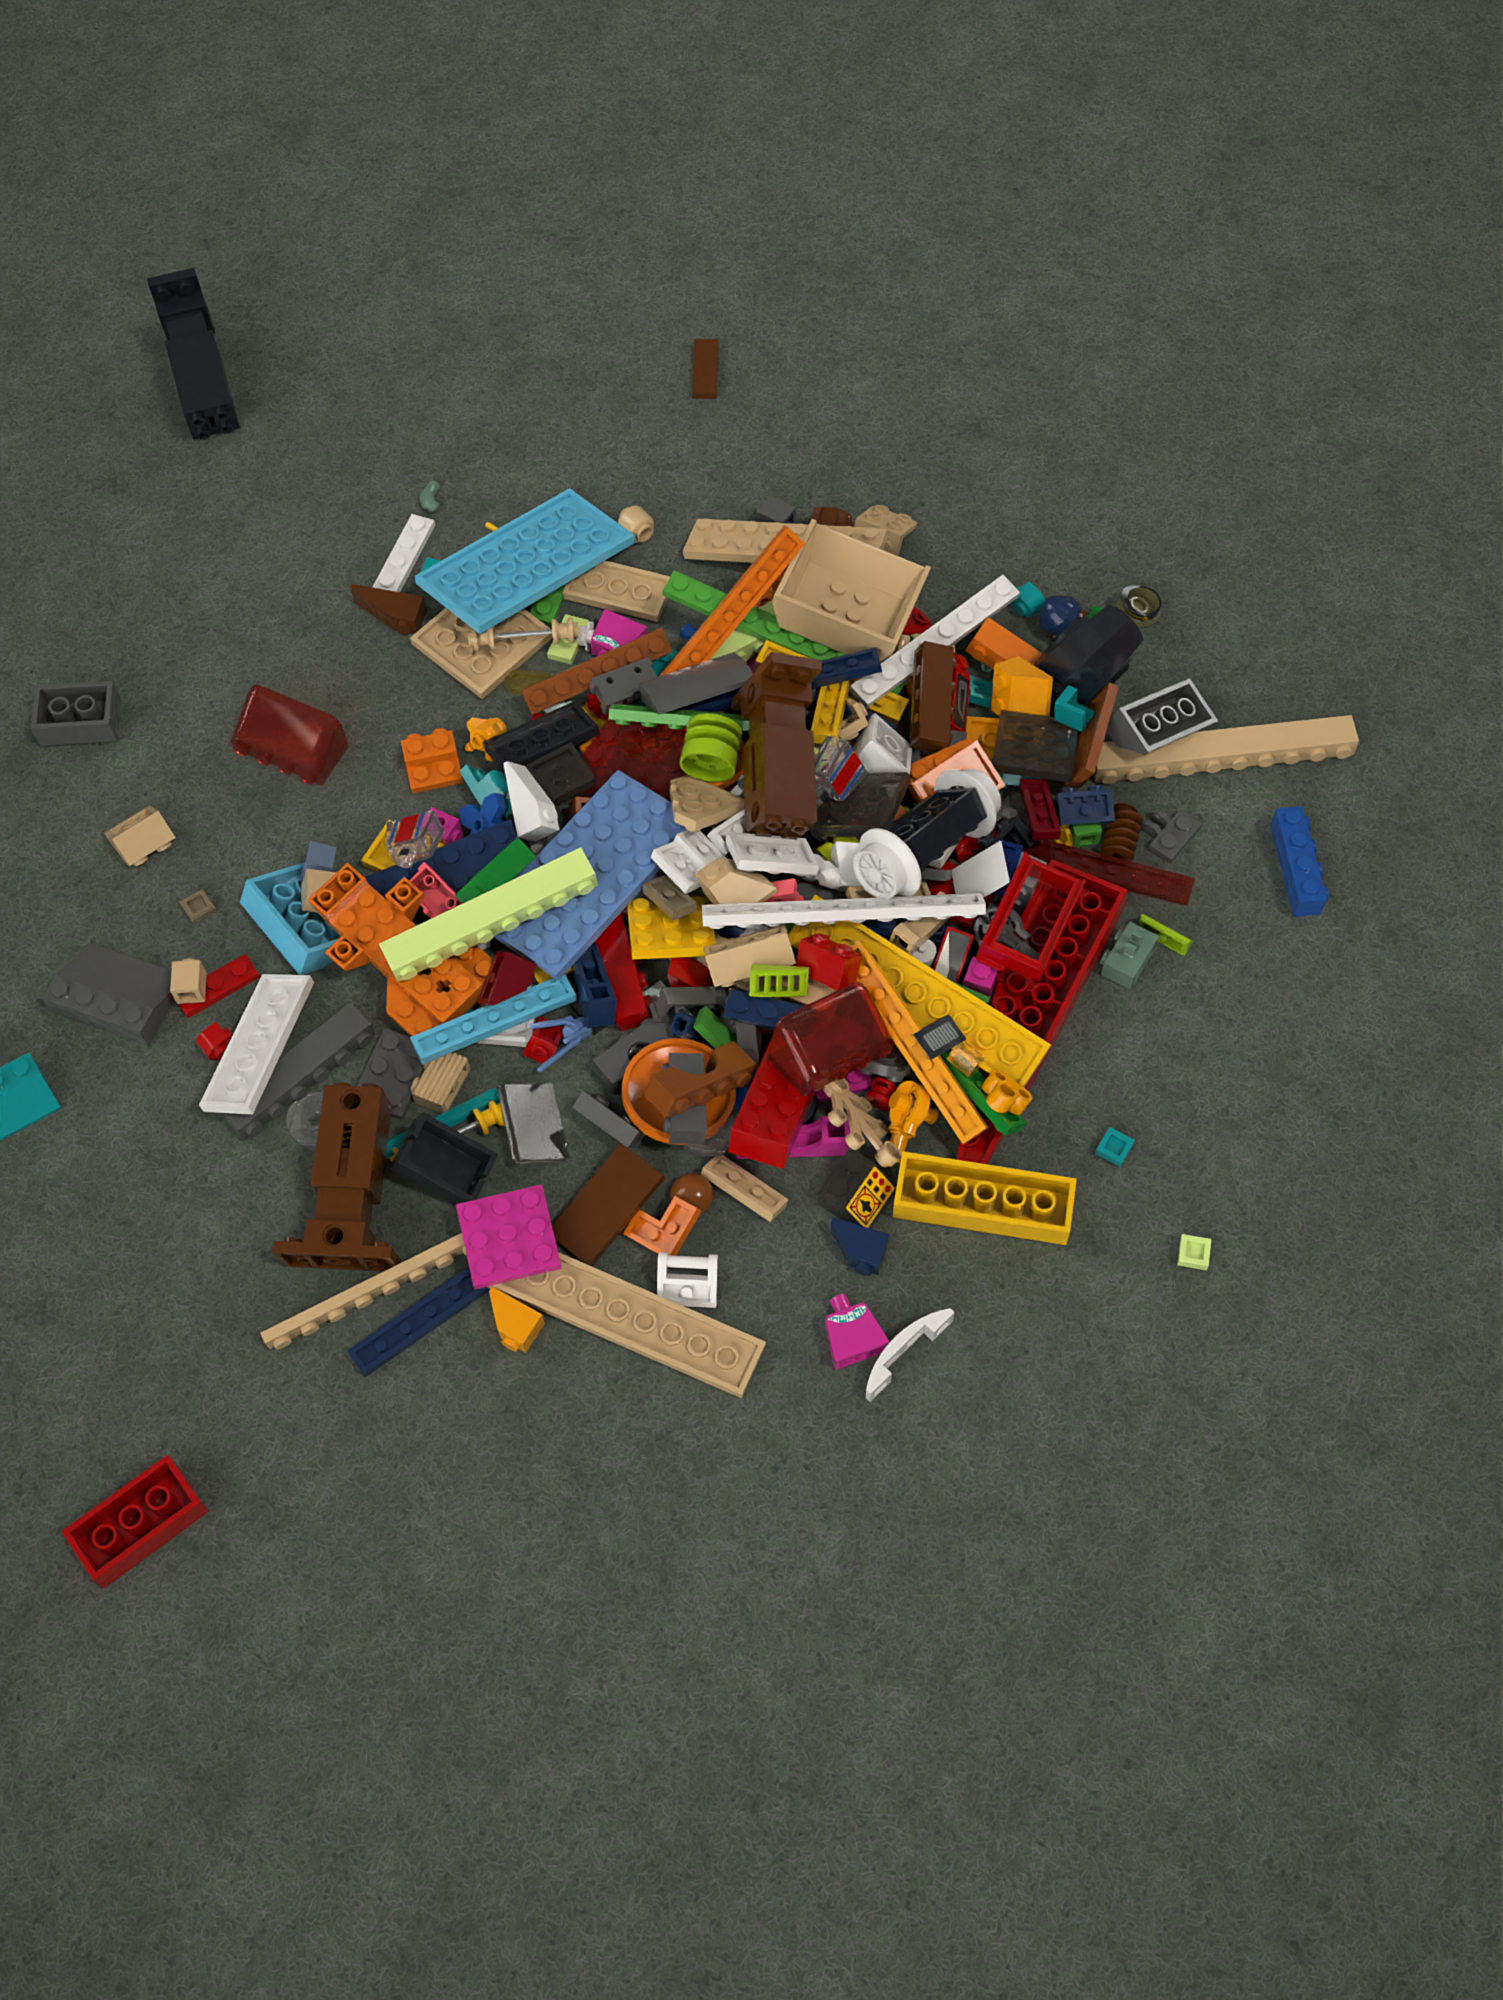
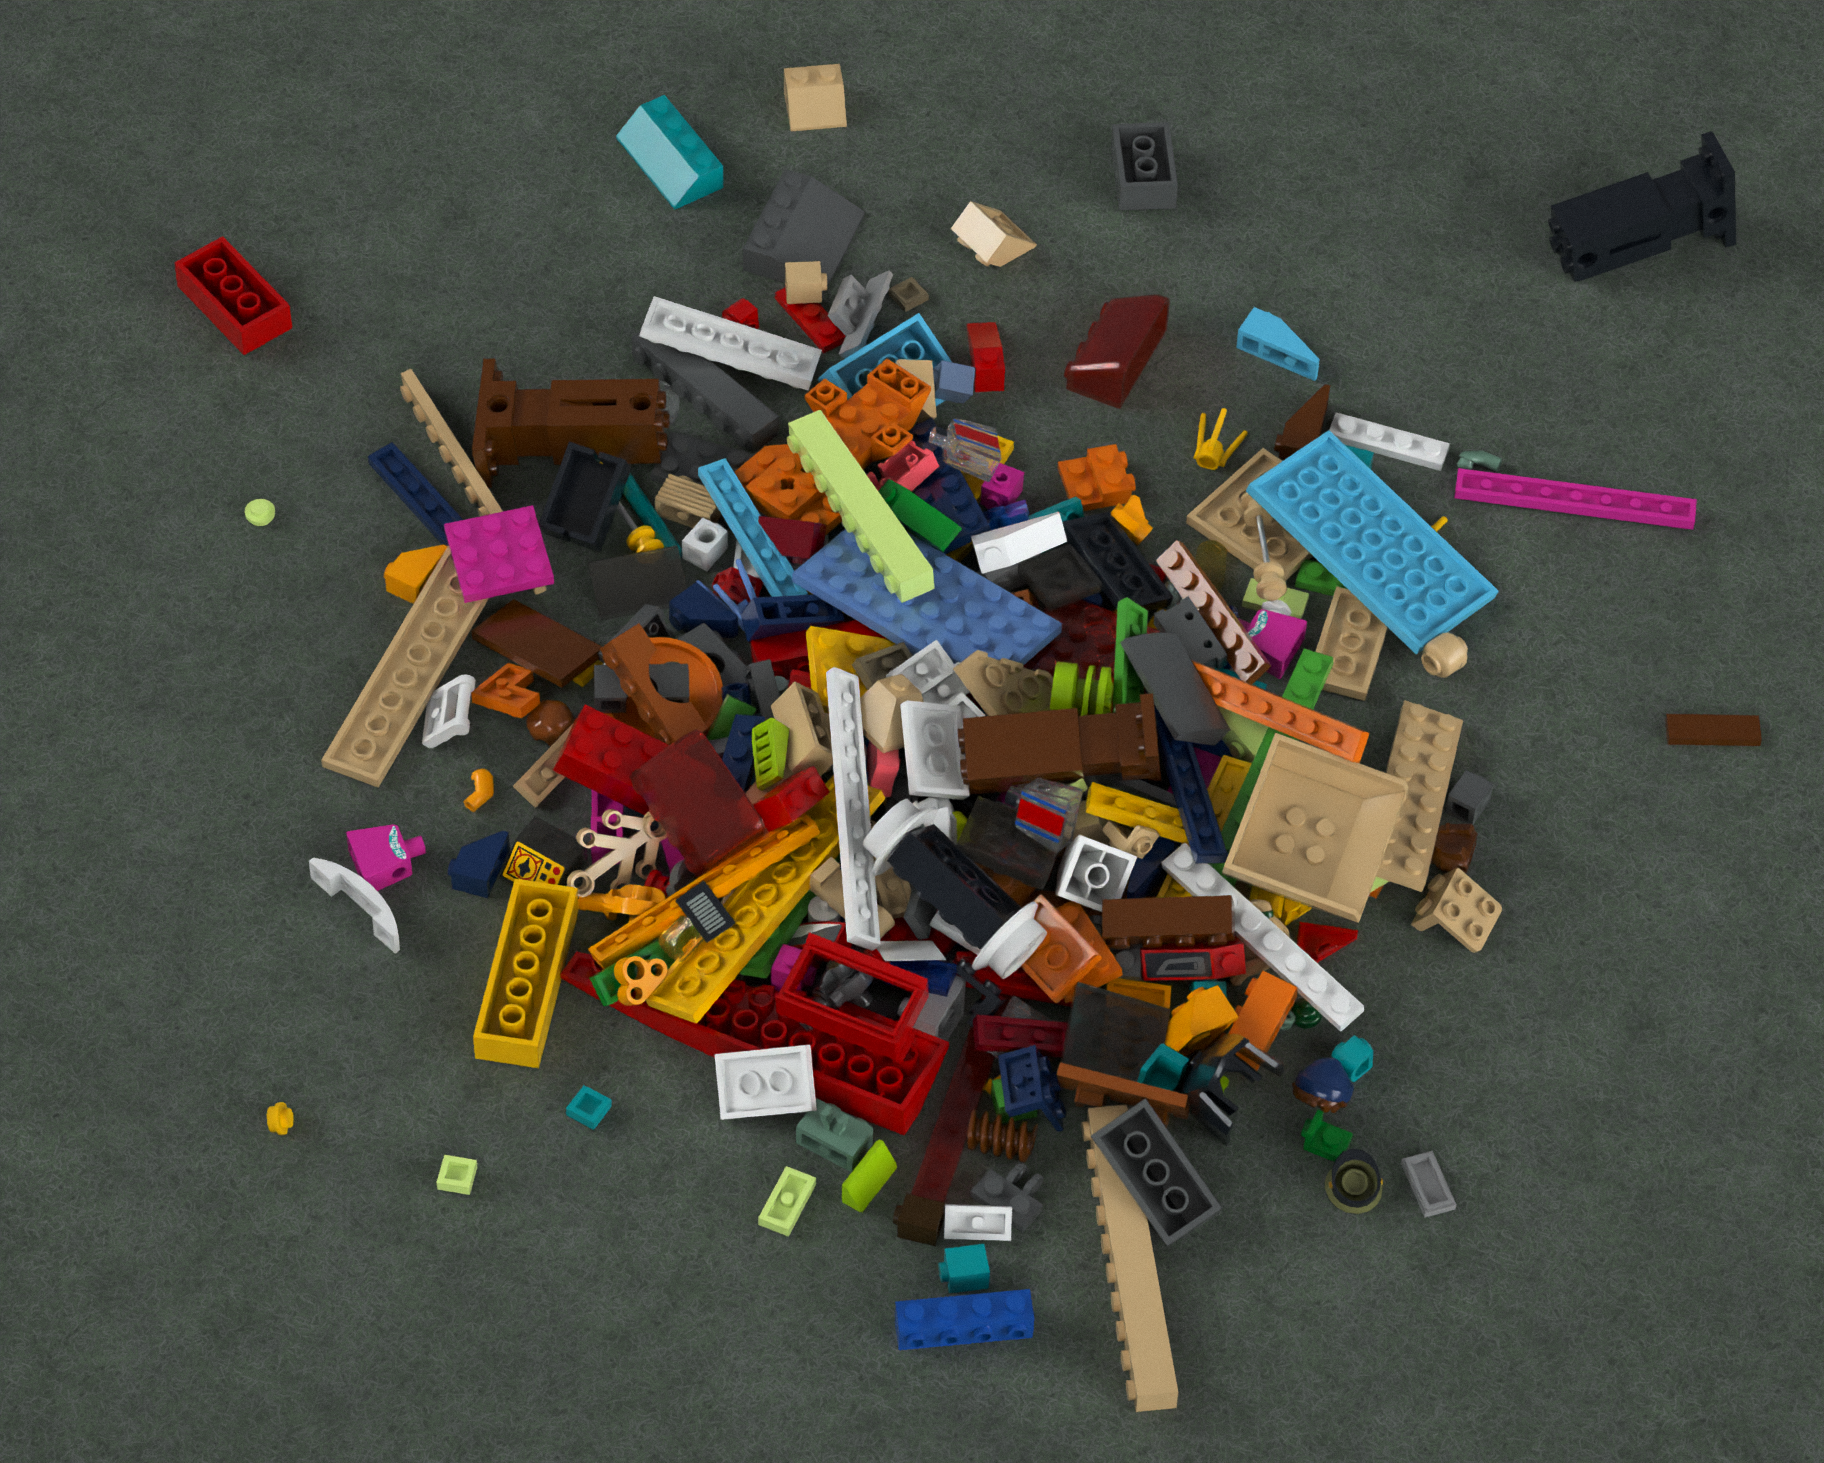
camera: 85 degrees right, 10 degrees down
none -> yellowish green plate [245,499,275,526]
none -> yellow plate [267,1102,294,1135]
none -> light orange arm [463,768,494,812]
none -> dark blue slope [669,582,738,638]
none -> white brick [682,518,728,571]
none -> white plate [715,1045,817,1120]
none -> yellowish green plate [758,1166,816,1237]
none -> light grey bracket [828,270,893,358]
none -> dark brown brick [893,1193,945,1247]
none -> teal brick [938,1244,990,1294]
none -> white plate [944,1204,1012,1241]
none -> red slope [967,322,1005,392]
none -> yellow plant [1193,408,1248,470]
none -> medium azure slope [1236,307,1320,381]
none -> light grey tile [1401,1151,1457,1218]
none -> dark pink plate [1454,468,1697,530]

